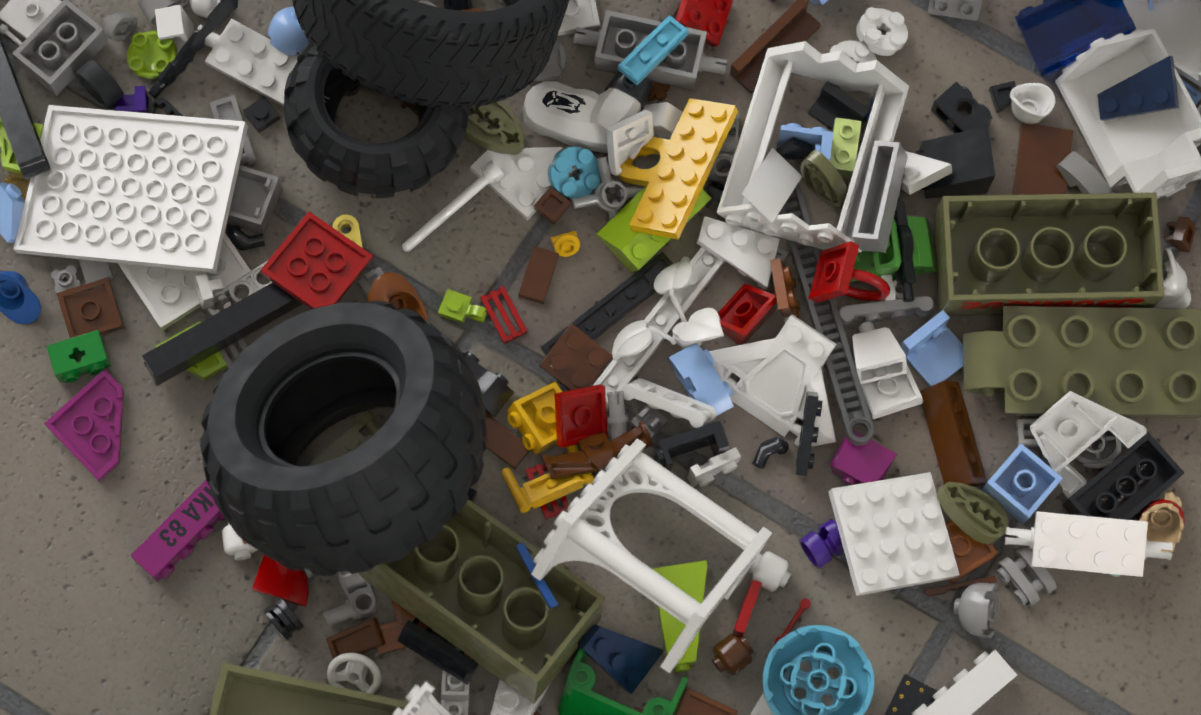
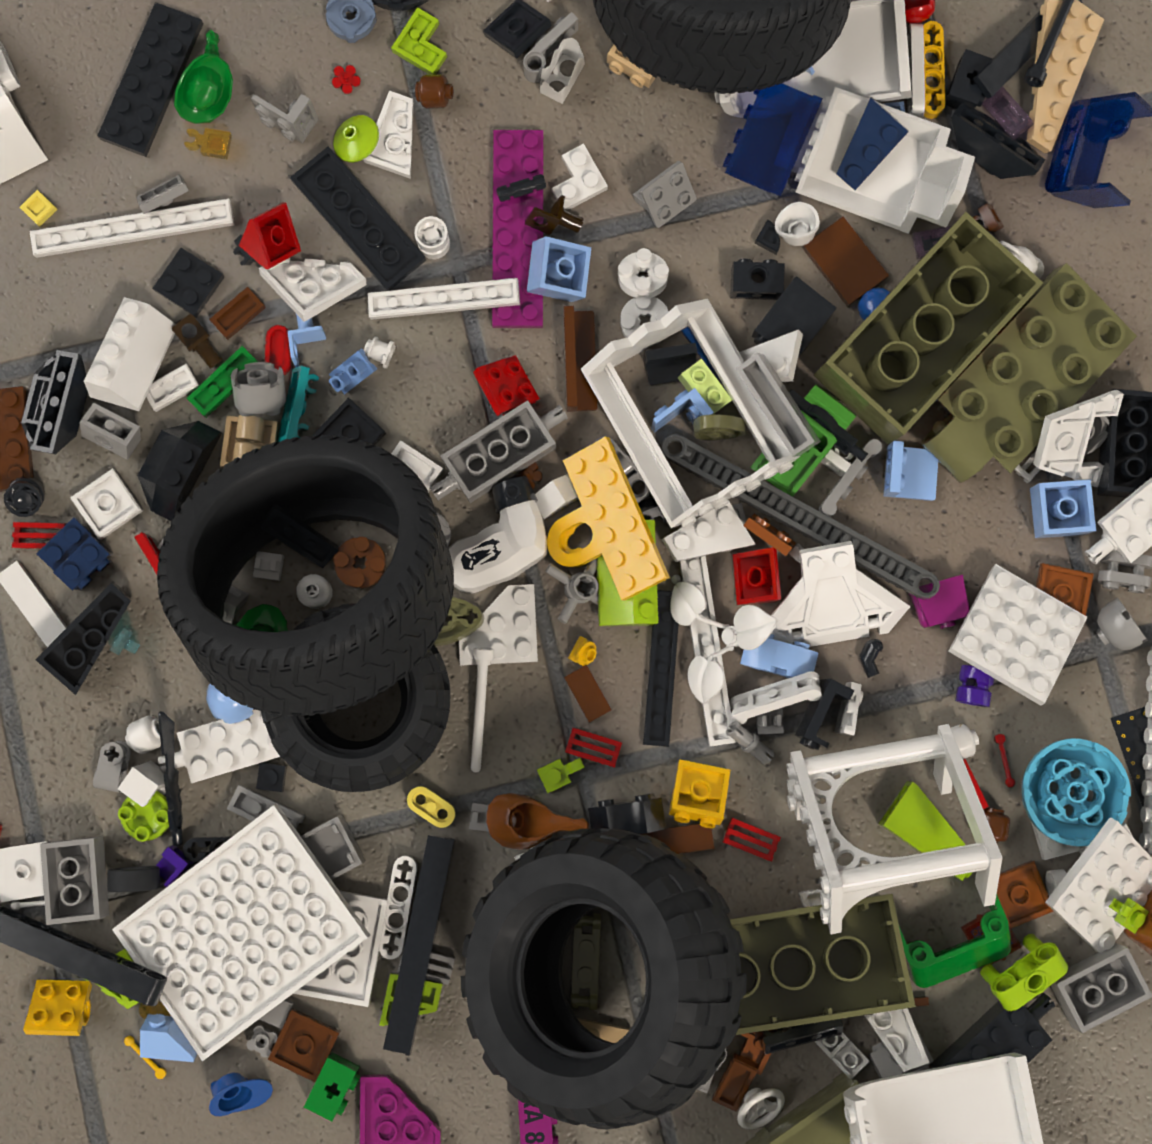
camera: 45 degrees left, 10 degrees up
light grey plate [102,12,138,41] -> none
white tile [194,274,224,310] -> none
black arm [227,225,265,251] -> none
red plate [260,211,373,309] -> none
black wheel [263,597,304,641] -> none
yellow plate [501,445,595,513] -> none
blue piece [516,542,558,610] -> none
reddish brown tile [534,187,571,224] -> none
reddish brown plate [538,323,612,391] -> none
reddish brown plate [541,421,652,479] -> none
medium azure plate [548,147,600,199] -> none
red plate [554,384,608,448] -> none
dark blue wing [578,624,664,694] -> none
white wing [606,110,654,176] -> none
medium azure tile [617,15,689,85] -> none
white sticker [741,148,802,223] -> none
black tile [776,137,813,159] -> none
black plate [795,391,823,476] -> none
red tile [808,241,891,303] -> none
white torso [852,322,907,384] -> none
white plate [861,366,923,420] -> none
reddish brown panel [920,381,987,486] -> none
reddish brown piece [924,576,996,597] -> none
olive piece [937,482,1009,544] -> none
light grey slope [1056,151,1112,194] -> none

